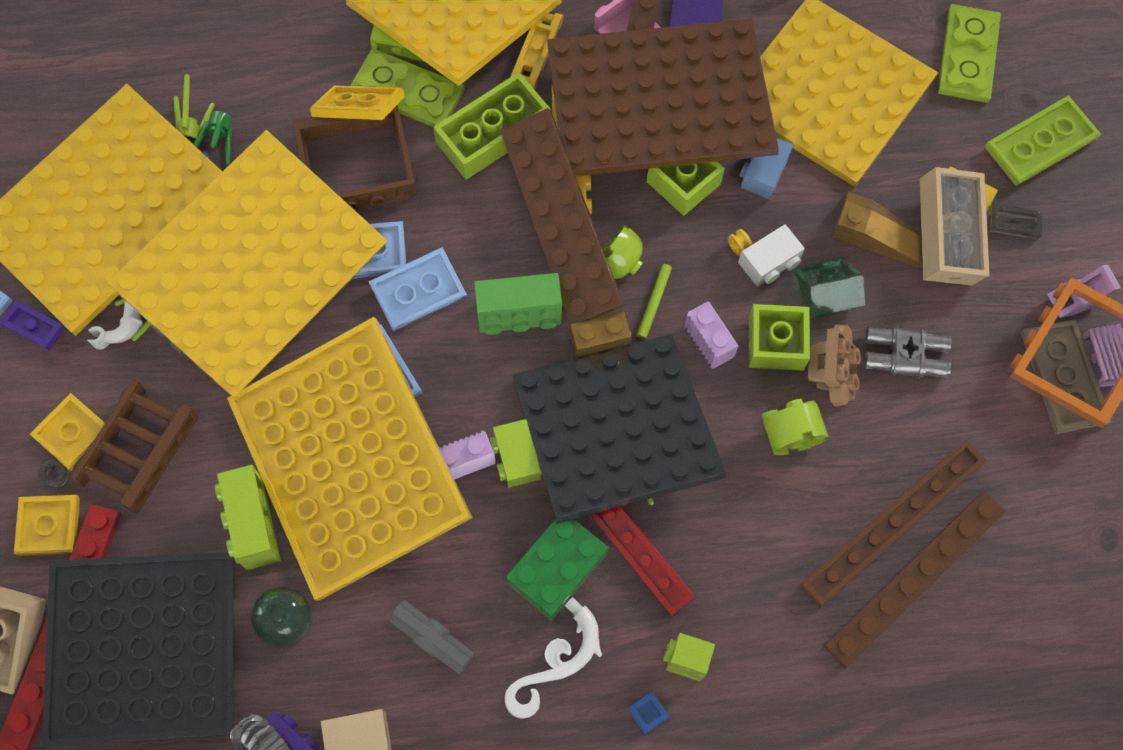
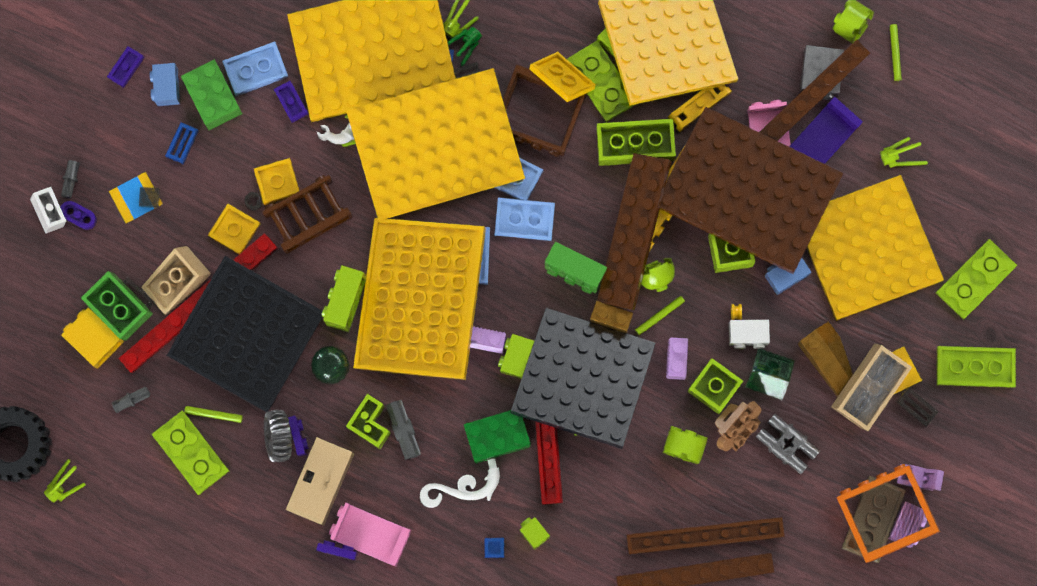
camera: 40 degrees right, 10 degrees up
none -> lime brick [346,394,391,449]

